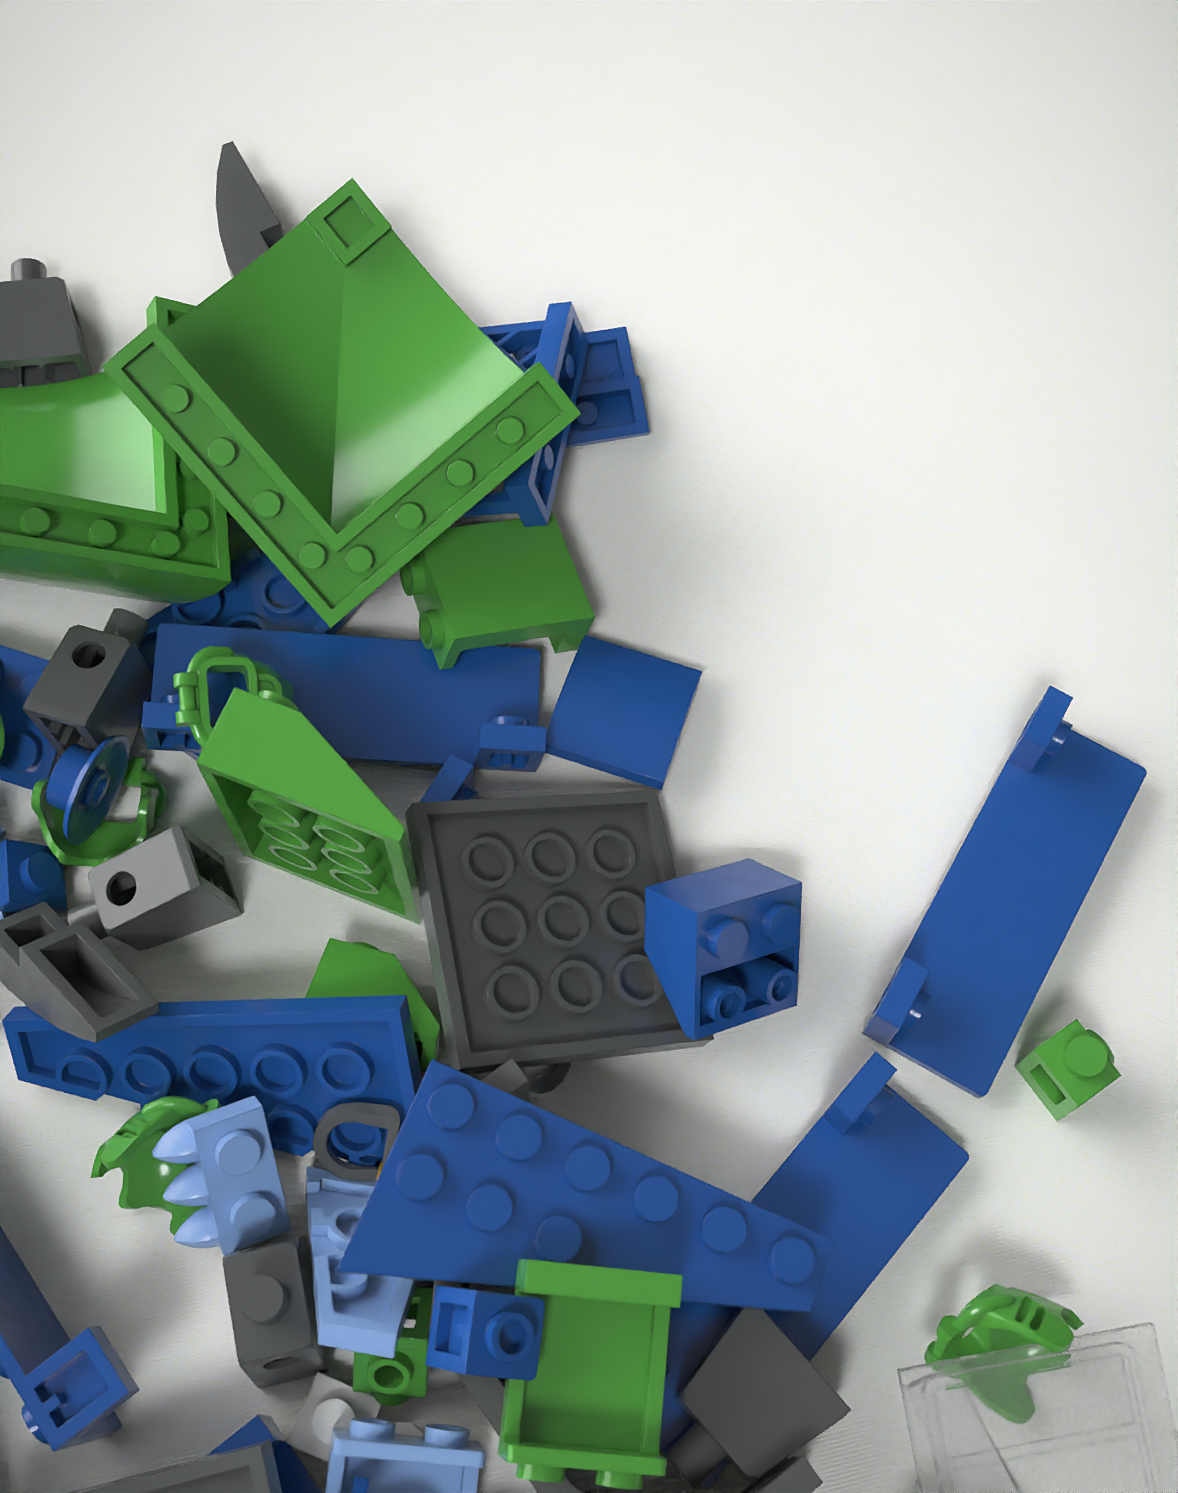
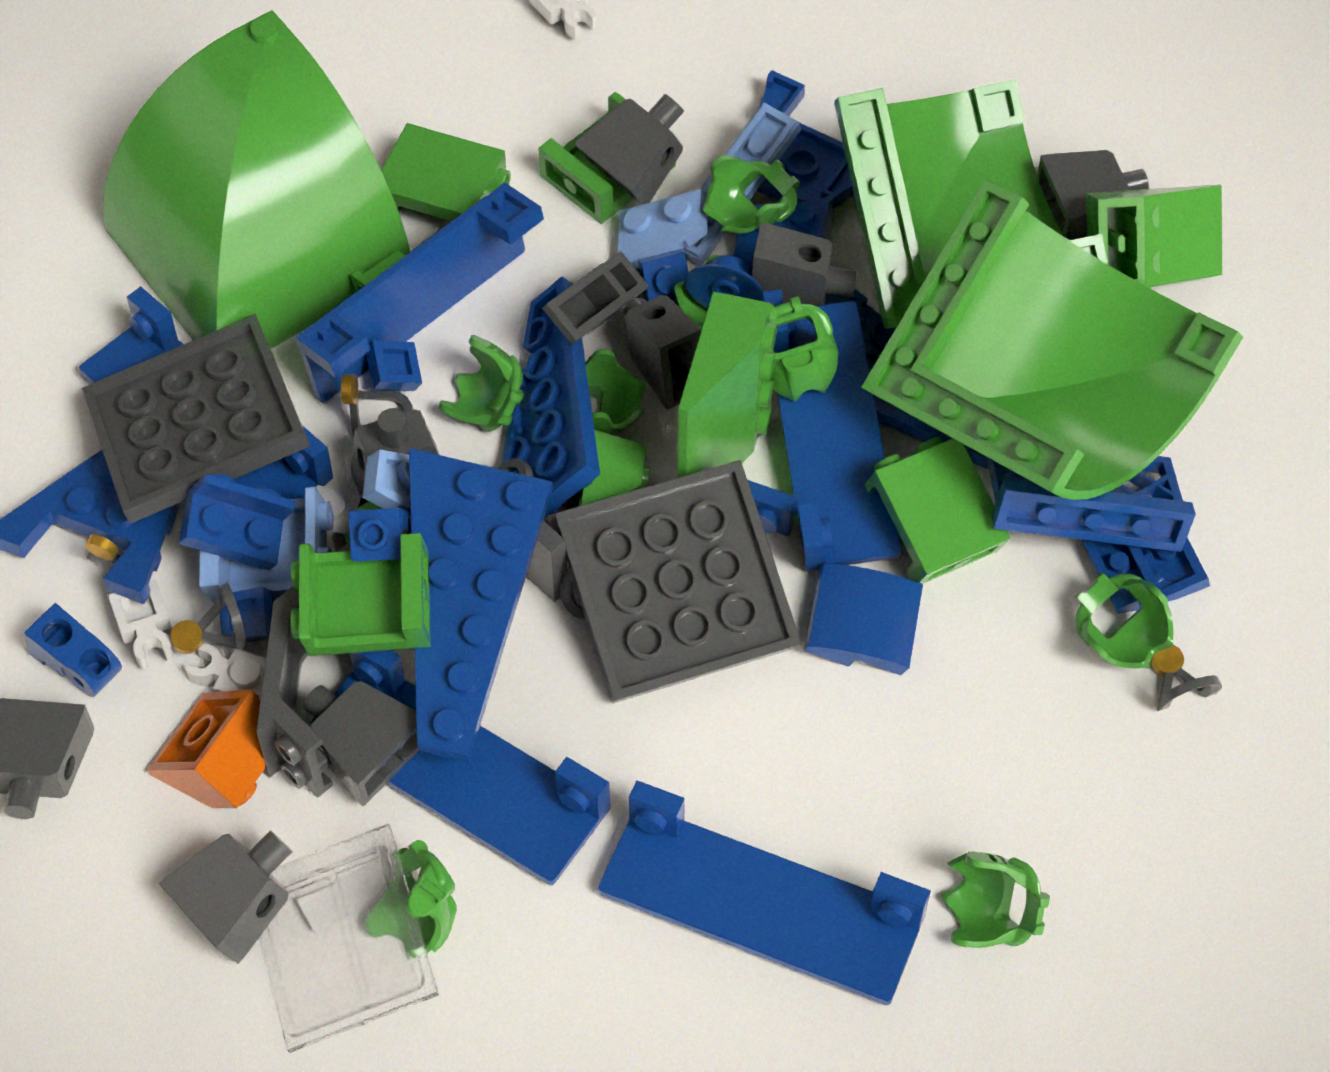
camera: 85 degrees right, 10 degrees down
light blue plate [152,1096,292,1256] -> none
dark grey slope [215,141,283,279] -> none
blue slope [644,858,802,1041] -> none
bright green brick [1014,1019,1122,1122] -> none
none -> dark grey piece [341,374,414,435]
none -> blue plate [366,340,422,391]
none -> bright green helmet [585,349,647,433]
none -> bright green helmet [941,851,1050,948]
none -> bright green helmet [1075,572,1173,669]
none -> bright green slope [1086,184,1222,287]
none -> dark grey piece [1151,645,1222,711]

